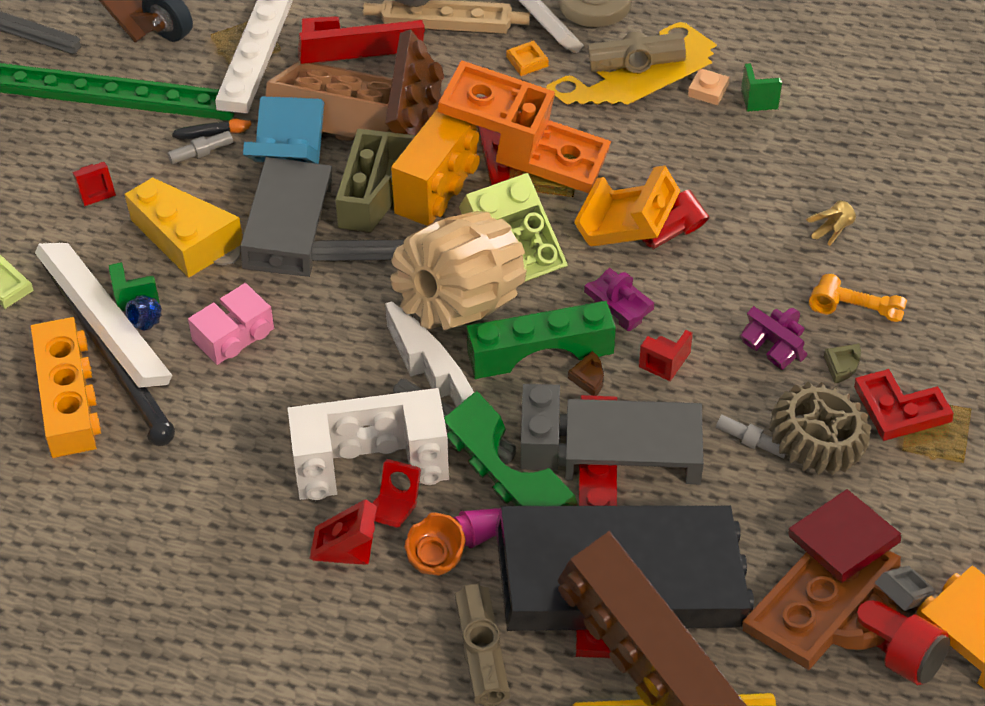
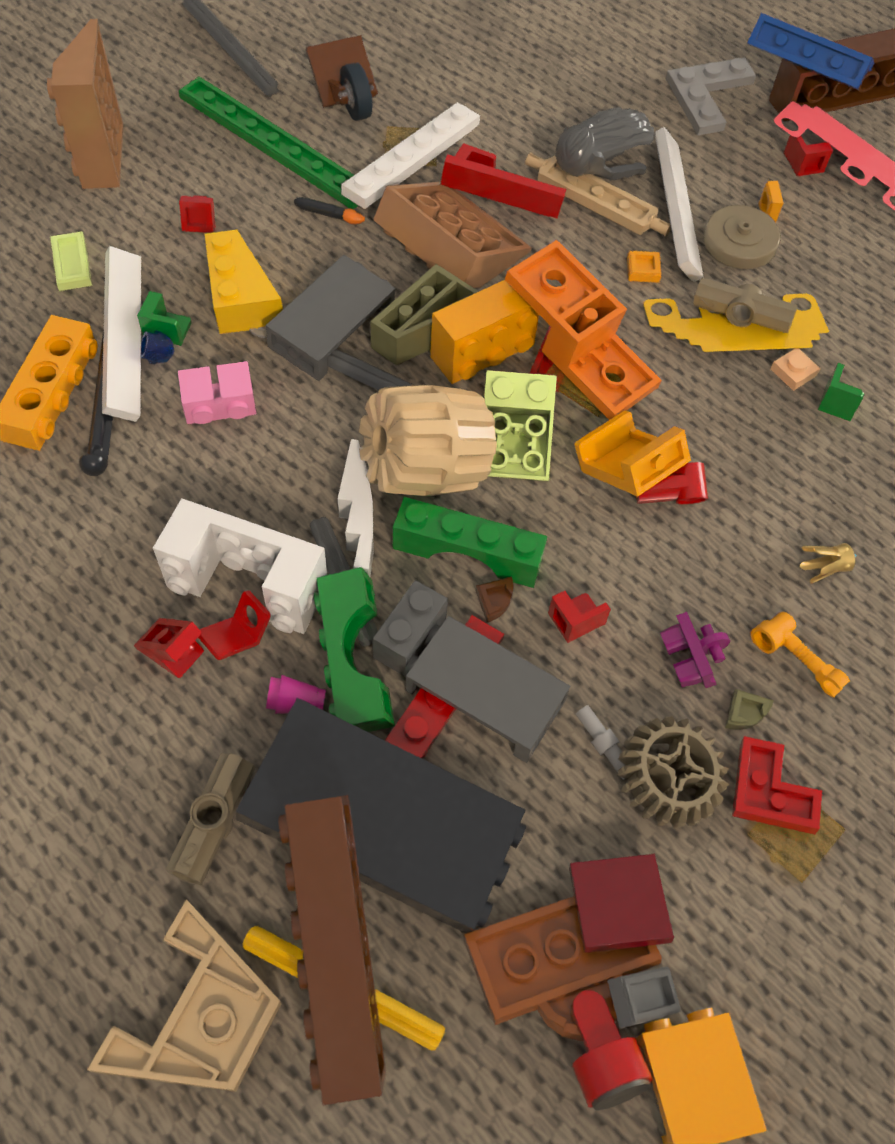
camera: 25 degrees right, 10 degrees up
light grey bar [167,131,233,164] -> none
dark azure bracket [243,97,324,164] -> none
reddish brown plate [385,29,444,135] -> none
orange hair [405,512,465,576] -> none
magenta hips [584,267,654,331] -> none

